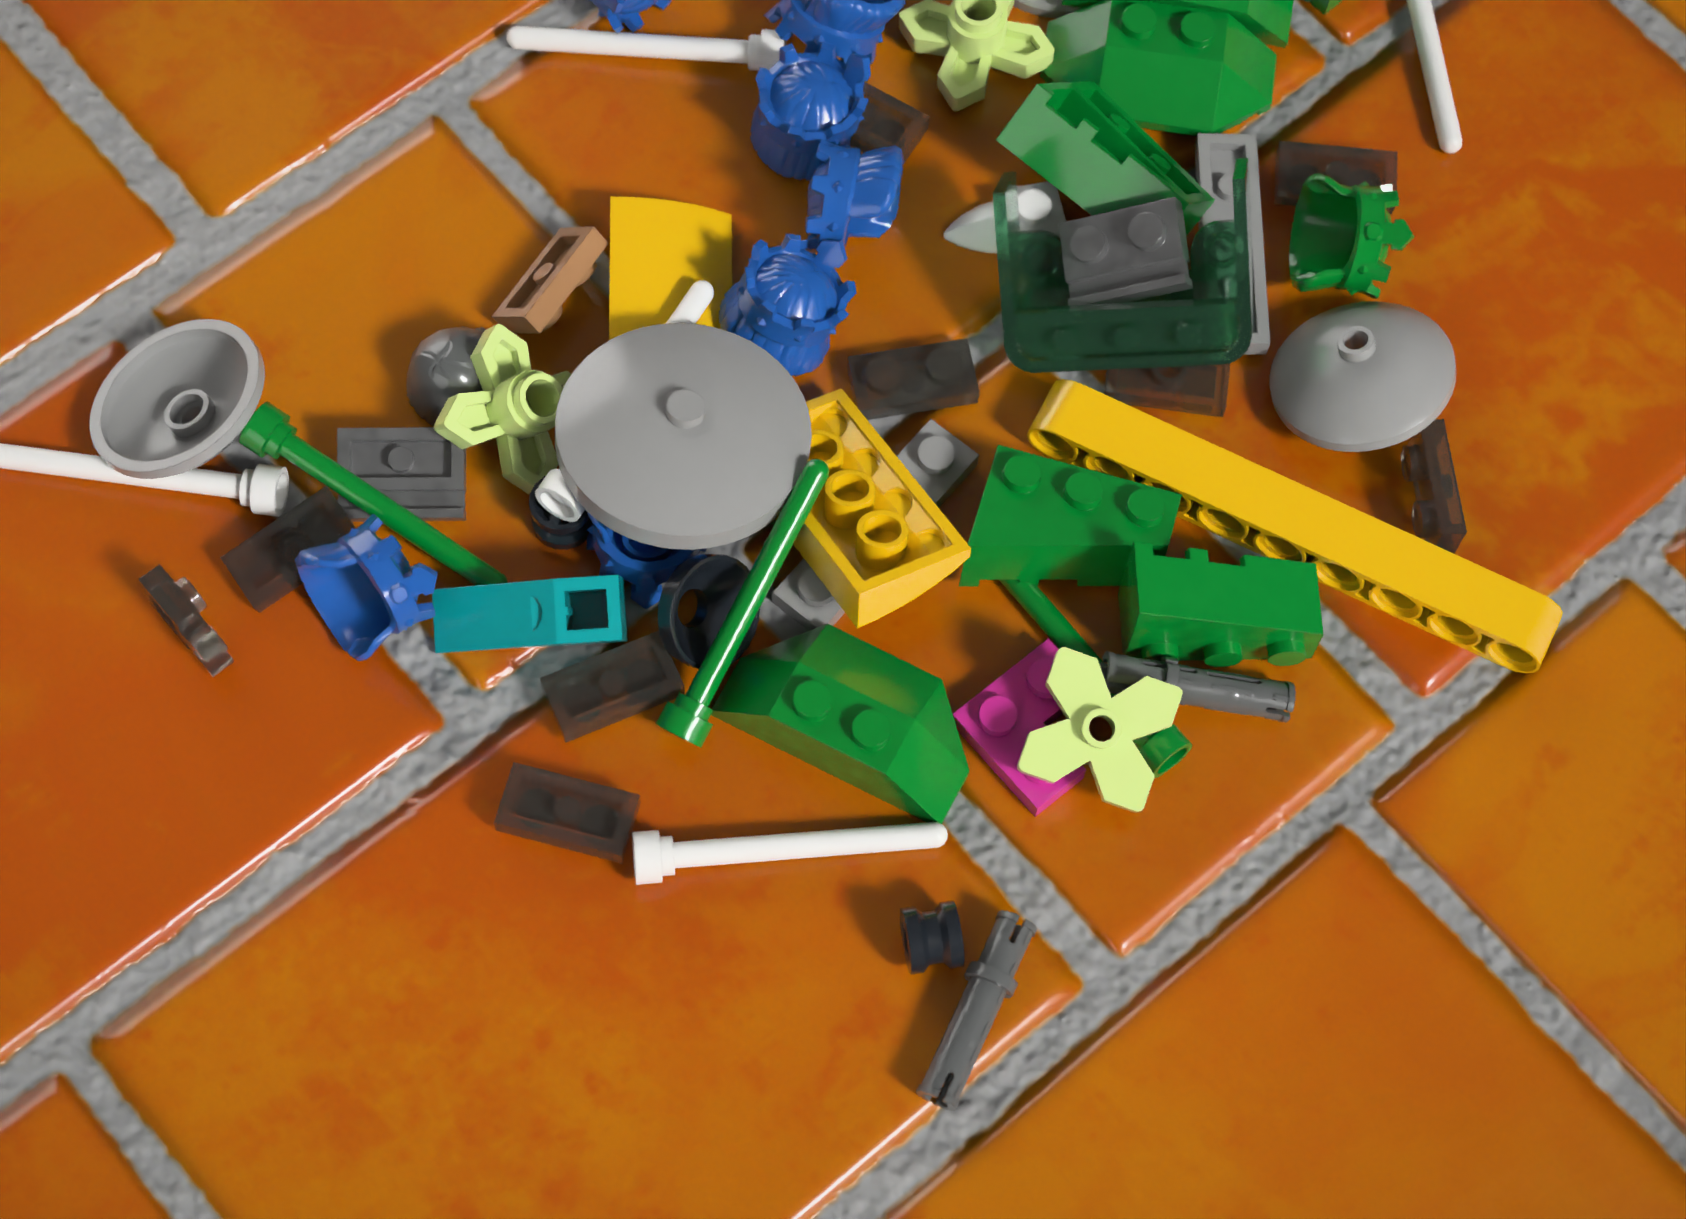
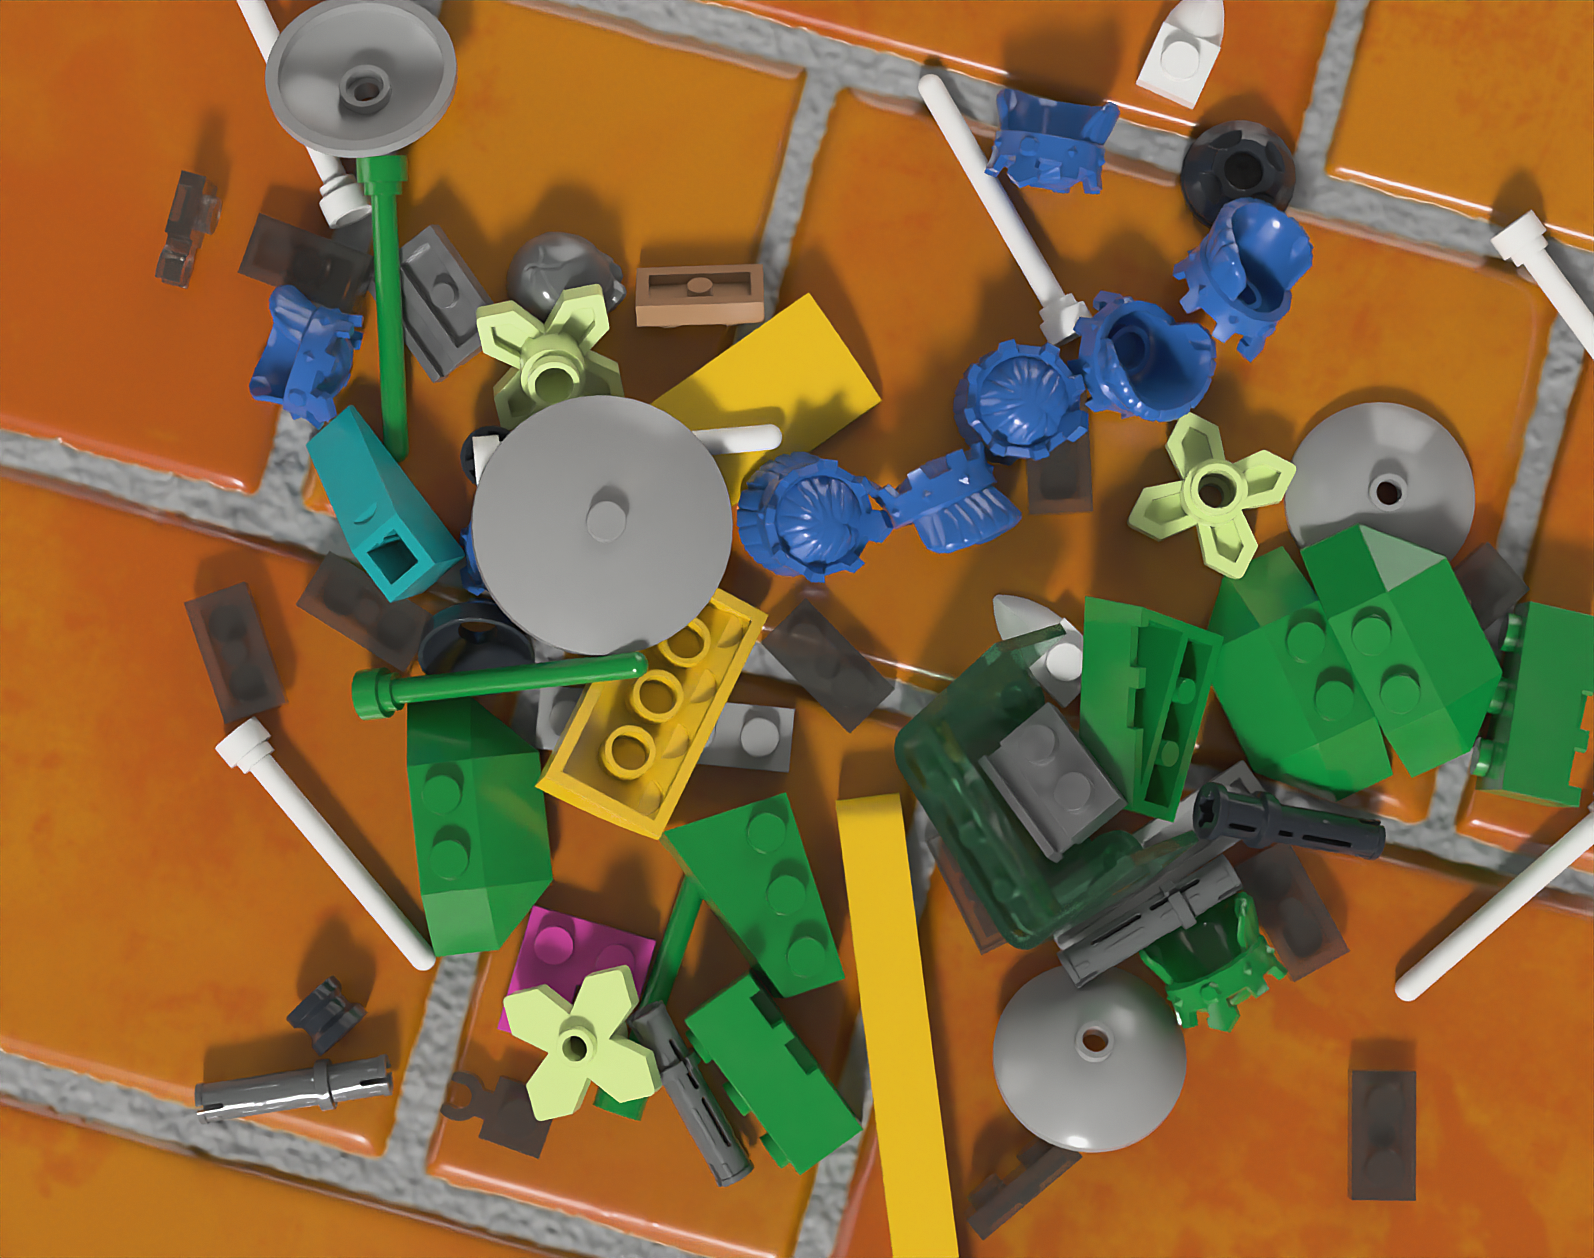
camera: 60 degrees right, 20 degrees up
none -> clear smoke plate [440,1070,554,1159]
none -> dark grey pin [1056,854,1244,989]
none -> black pin [1192,782,1386,860]
none -> clear smoke plate [1347,1069,1416,1201]

